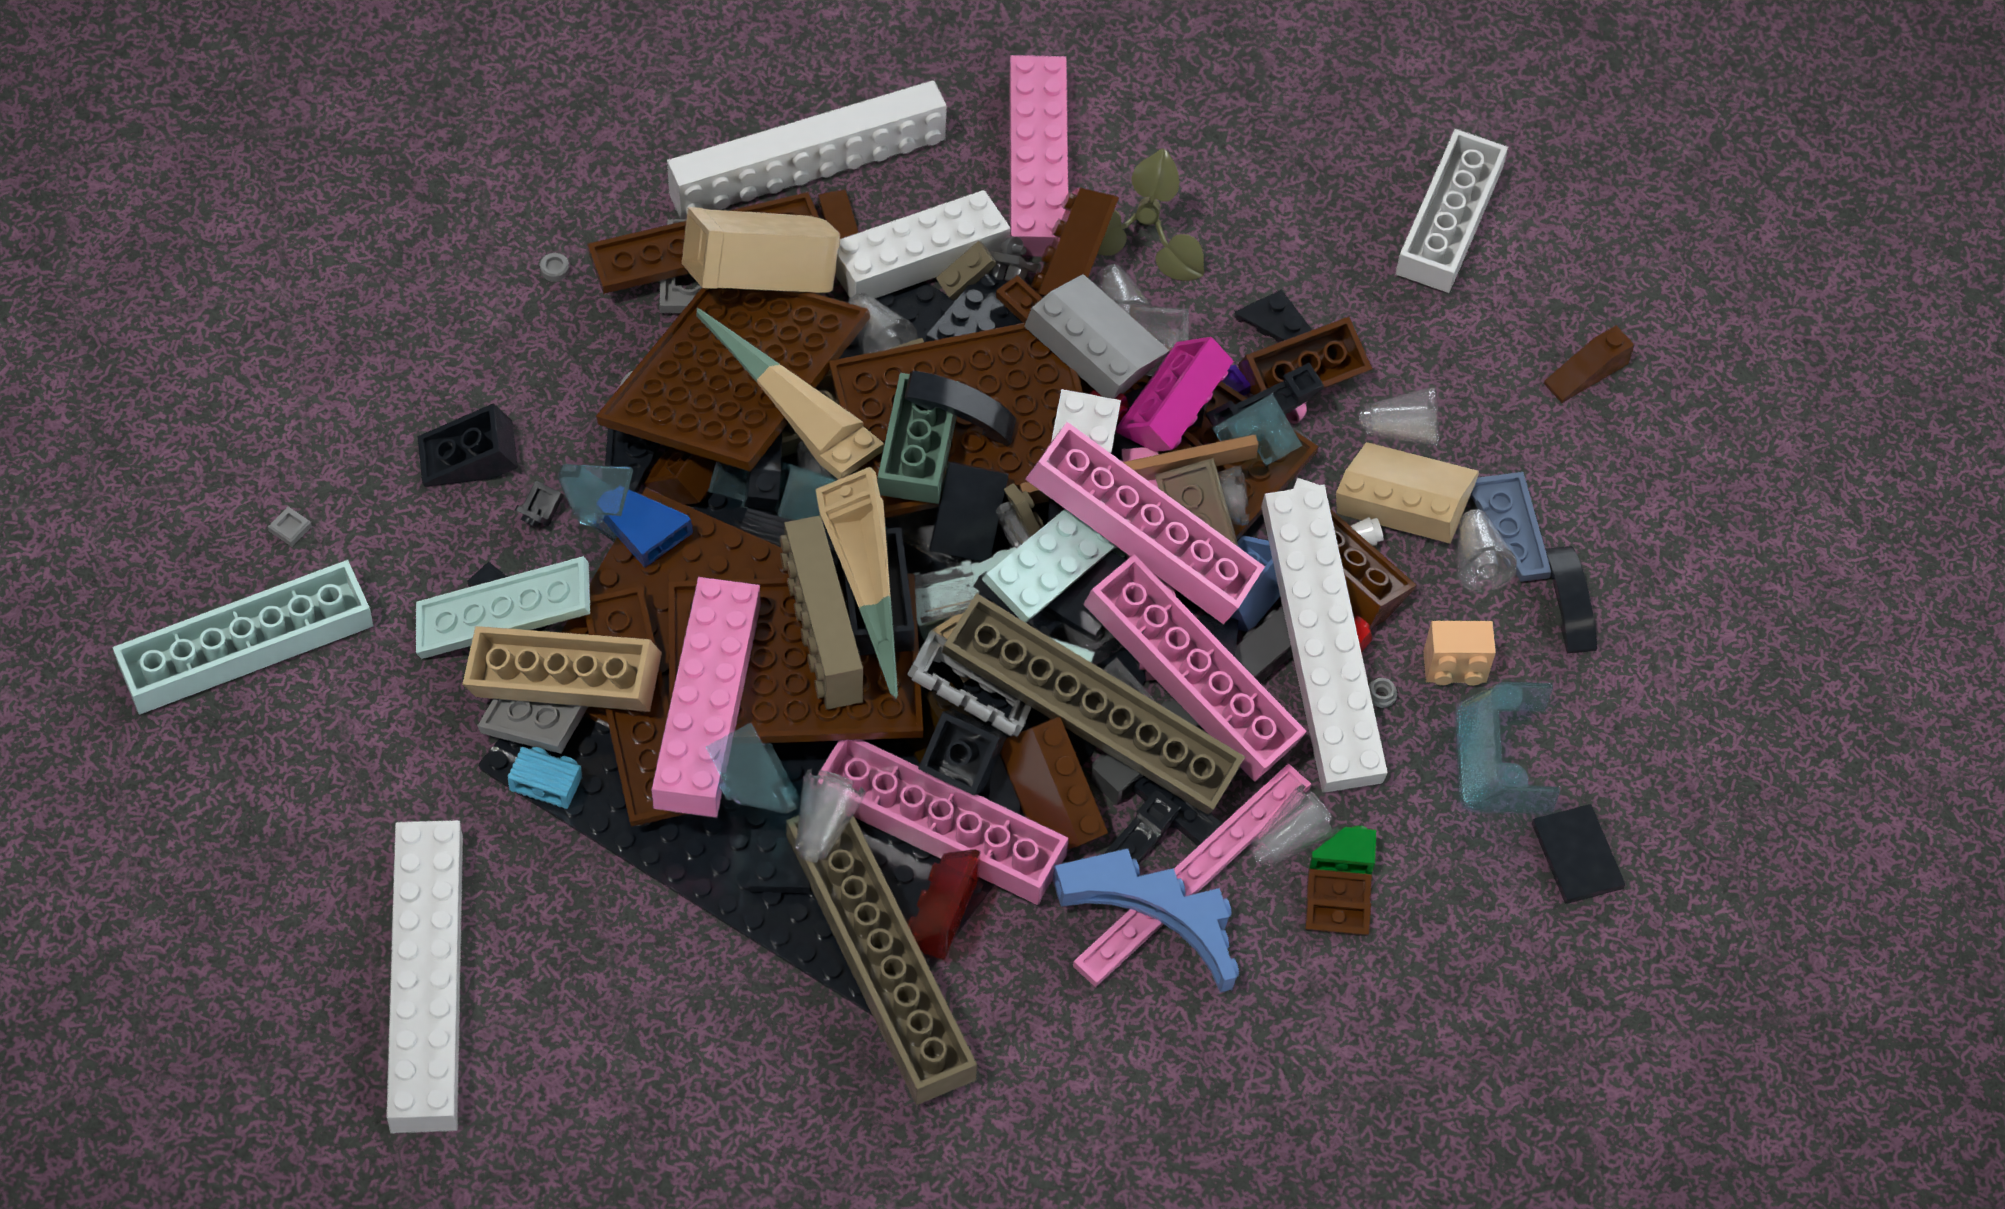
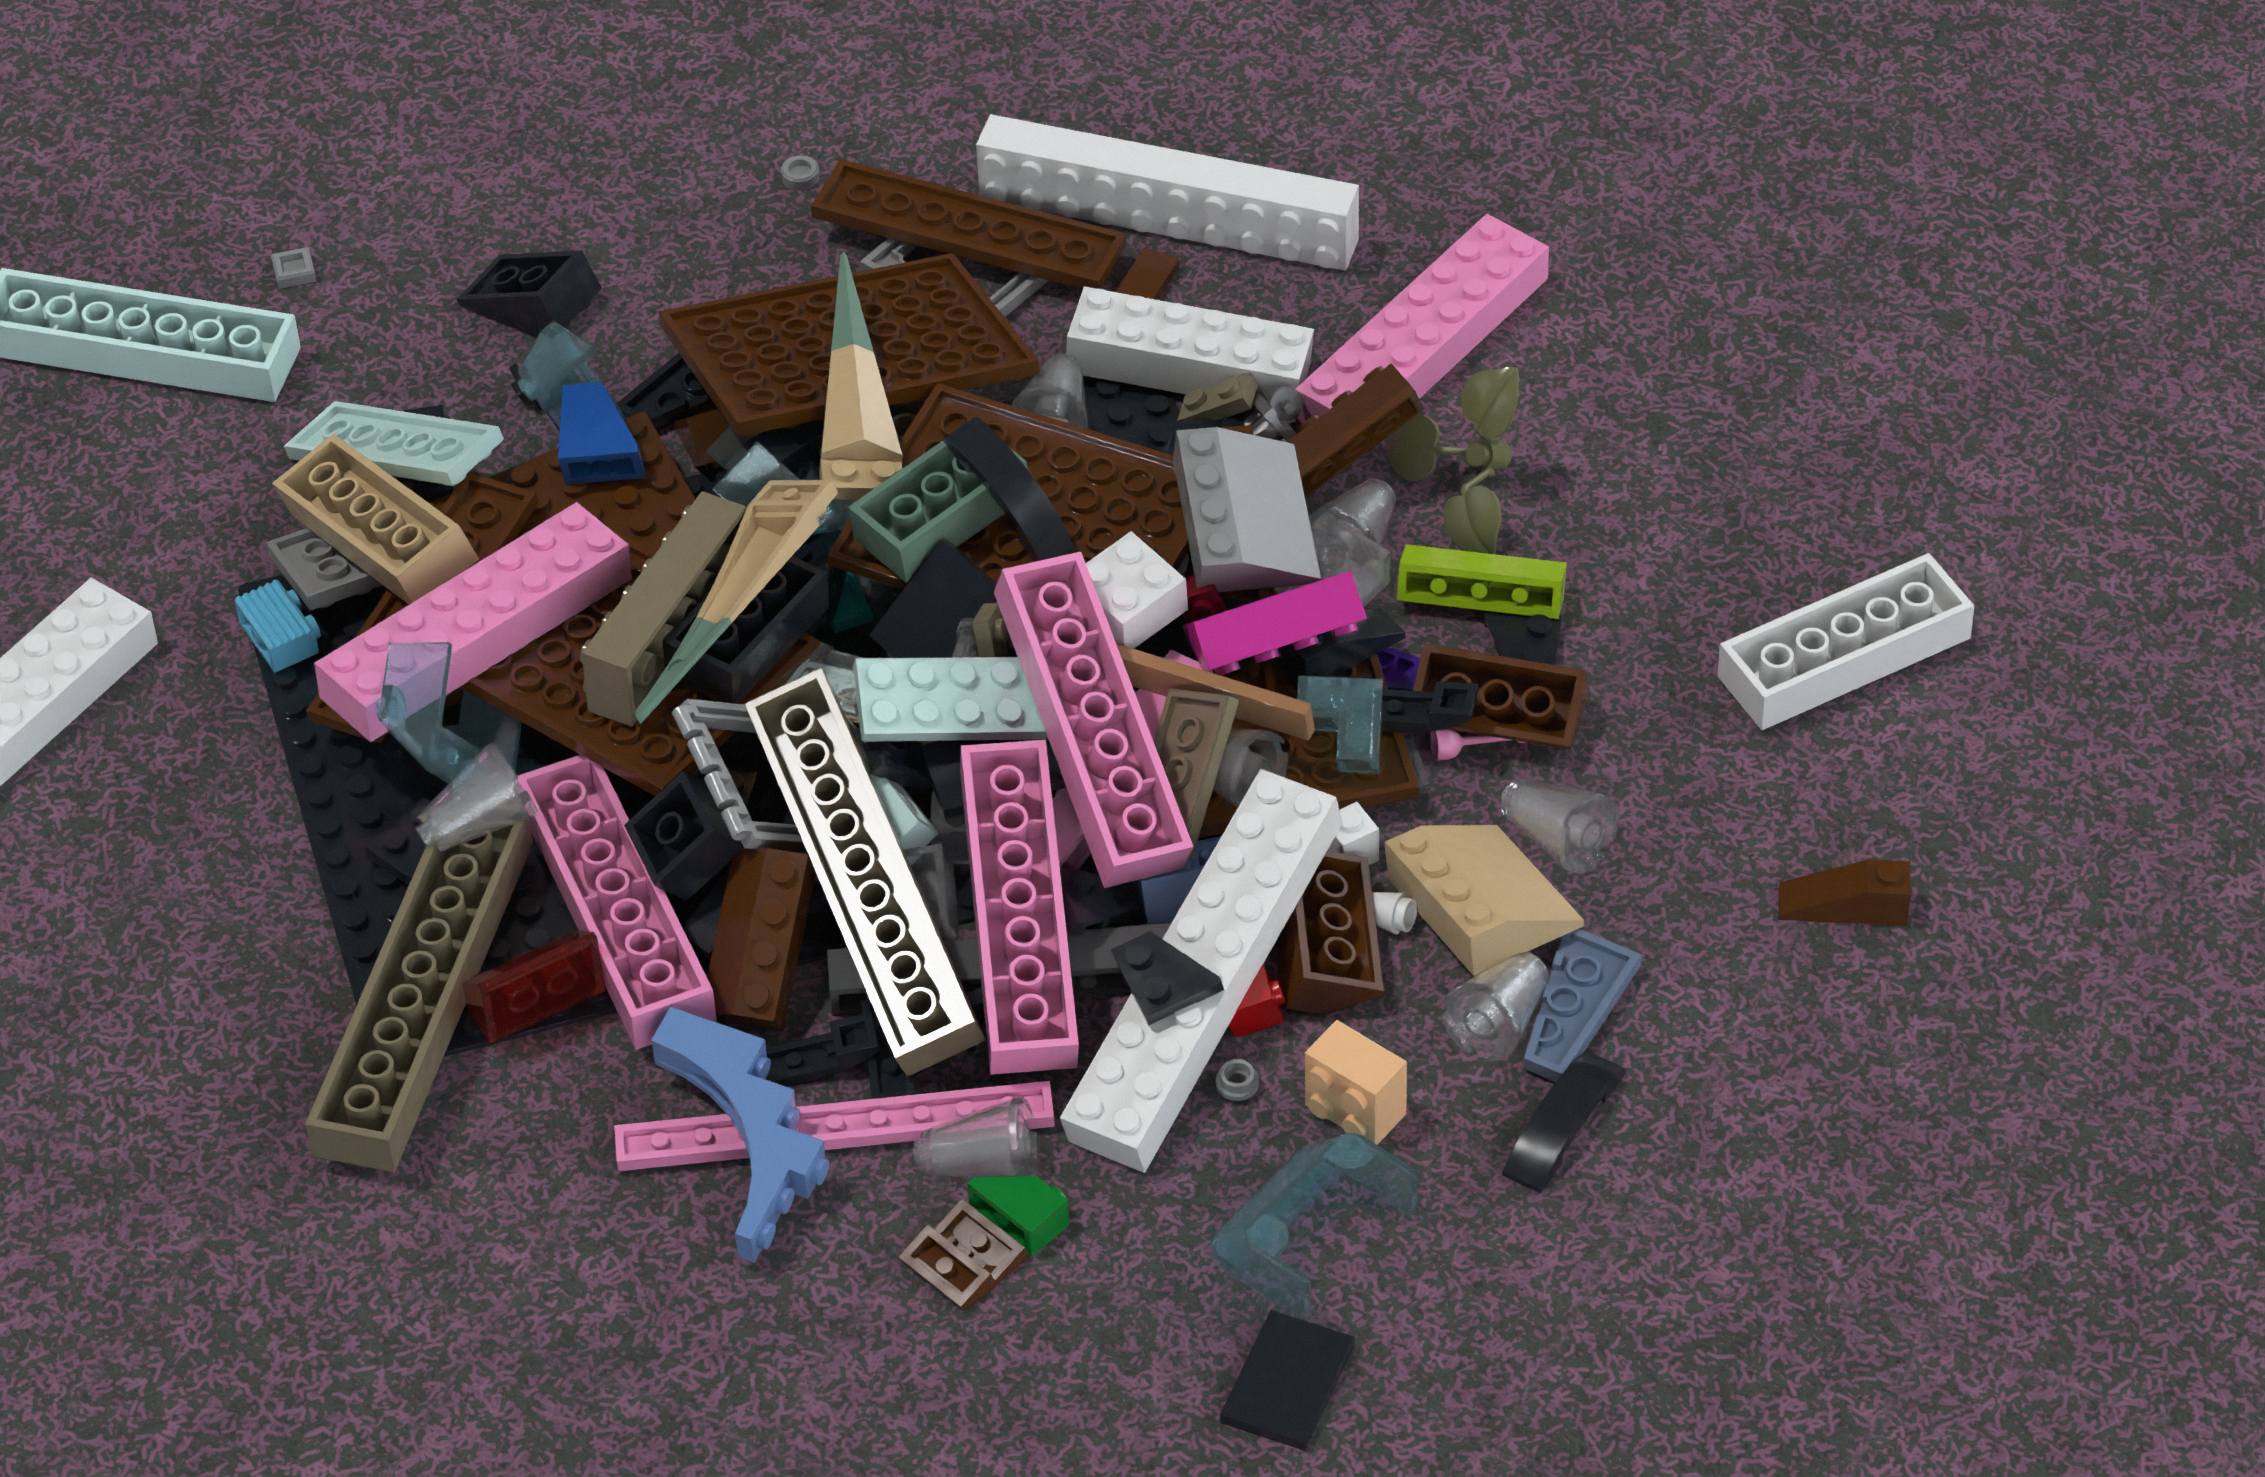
camera: 45 degrees right, 10 degrees down
tan piece [682,207,840,293] -> none
none -> black wing [1111,931,1224,1026]
none -> lime brick [1397,544,1567,619]

